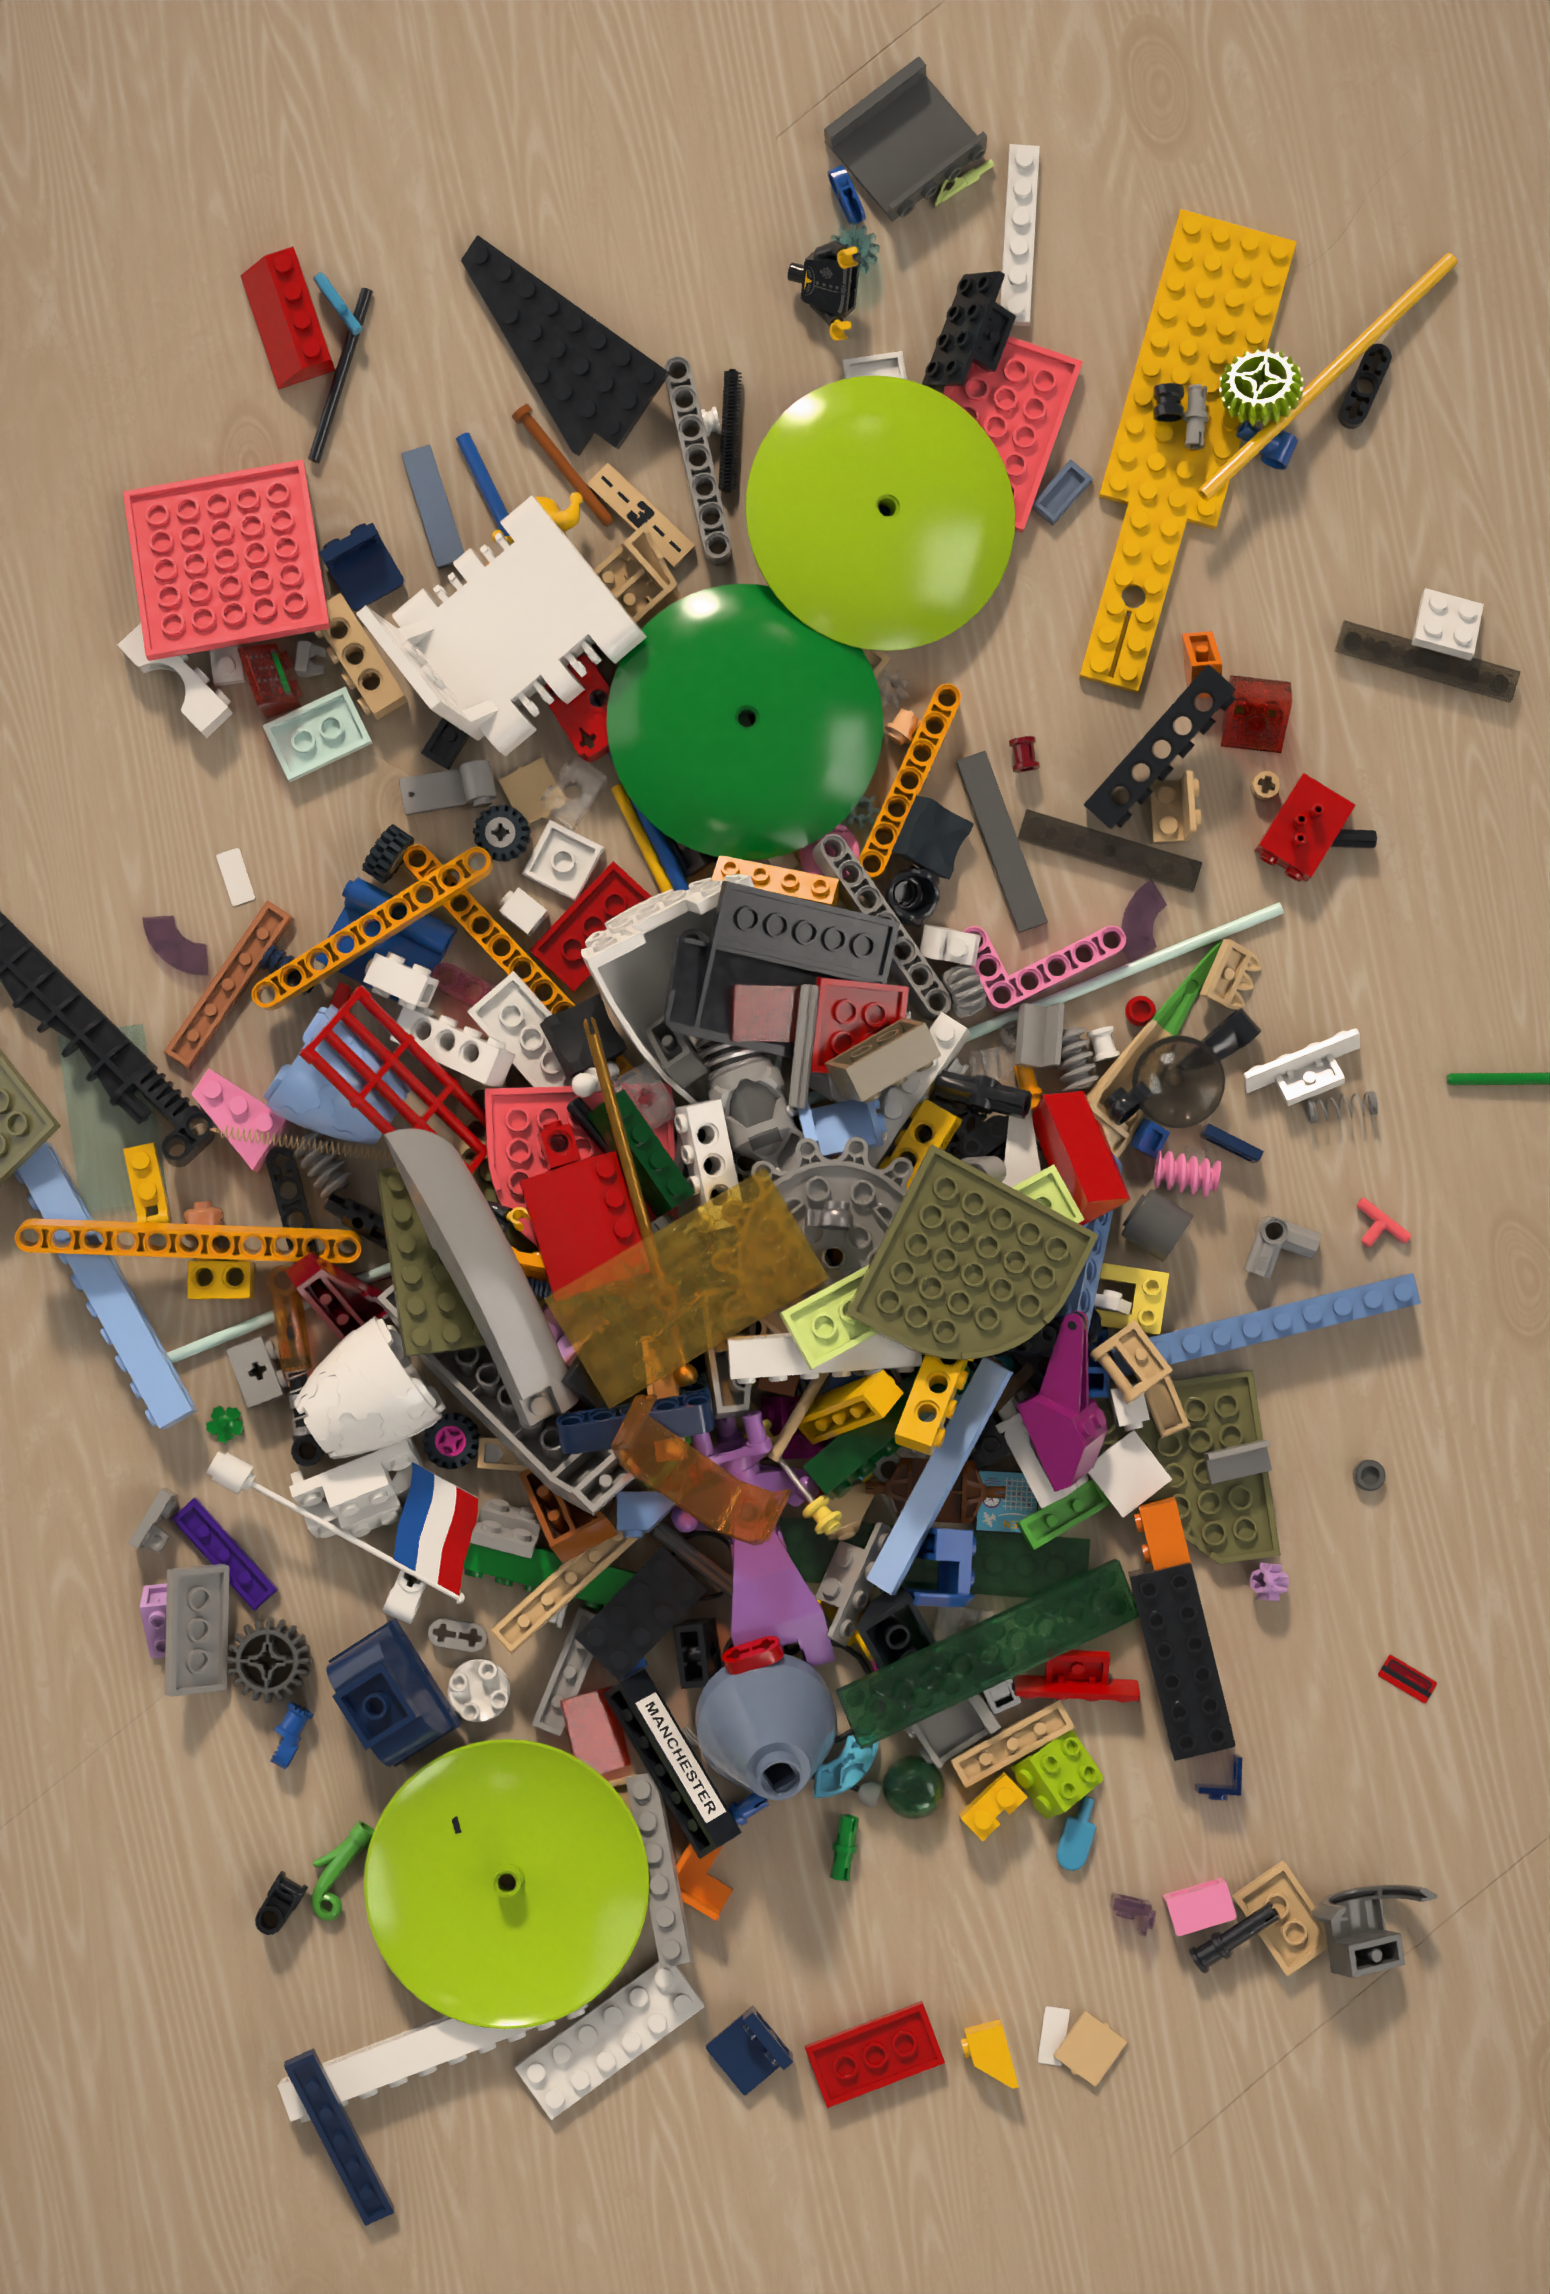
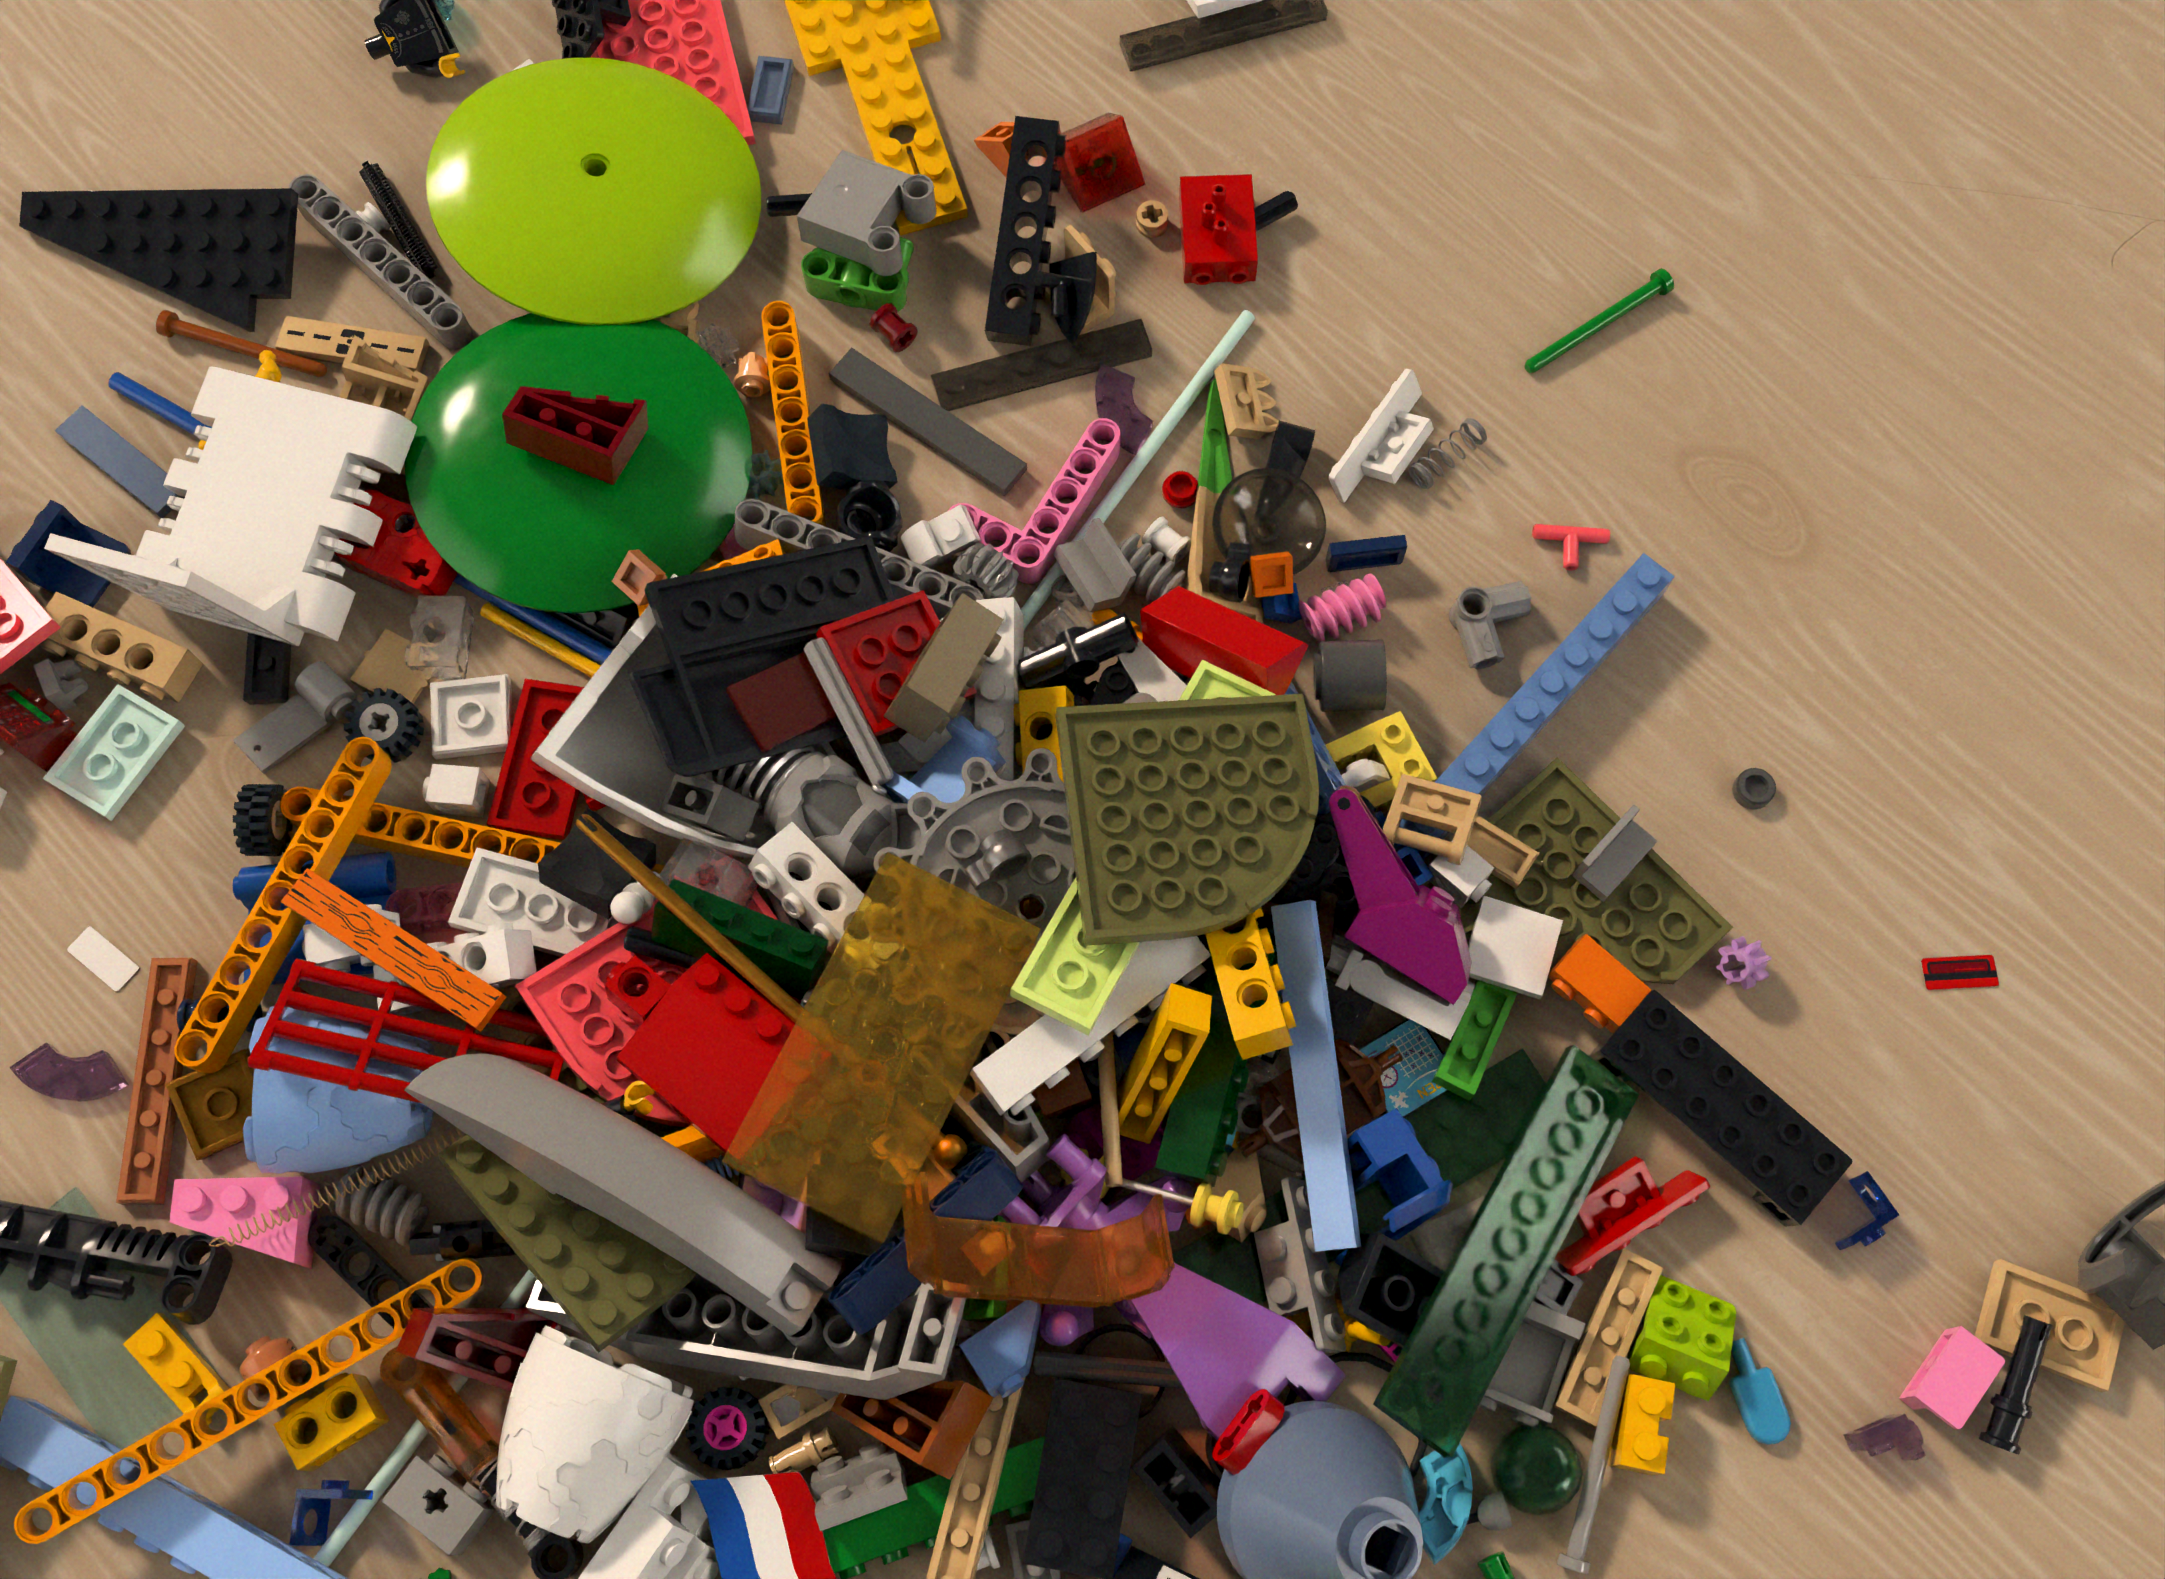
camera: 30 degrees left, 15 degrees down
none -> pearl gold tile [165,1049,255,1160]
none -> orange tile [281,868,507,1032]
none -> clear blue bracket [289,1480,373,1546]
none -> dark red wedge [502,386,648,485]
none -> nougat tile [611,549,667,606]
none -> light grey piece [766,150,936,276]
none -> tan pin [768,1426,840,1474]
none -> bright green piece [801,237,914,312]
none -> black shield [1034,252,1097,344]
none -> orange tile [1250,552,1294,598]
none -> light grey bar [1557,1355,1630,1574]

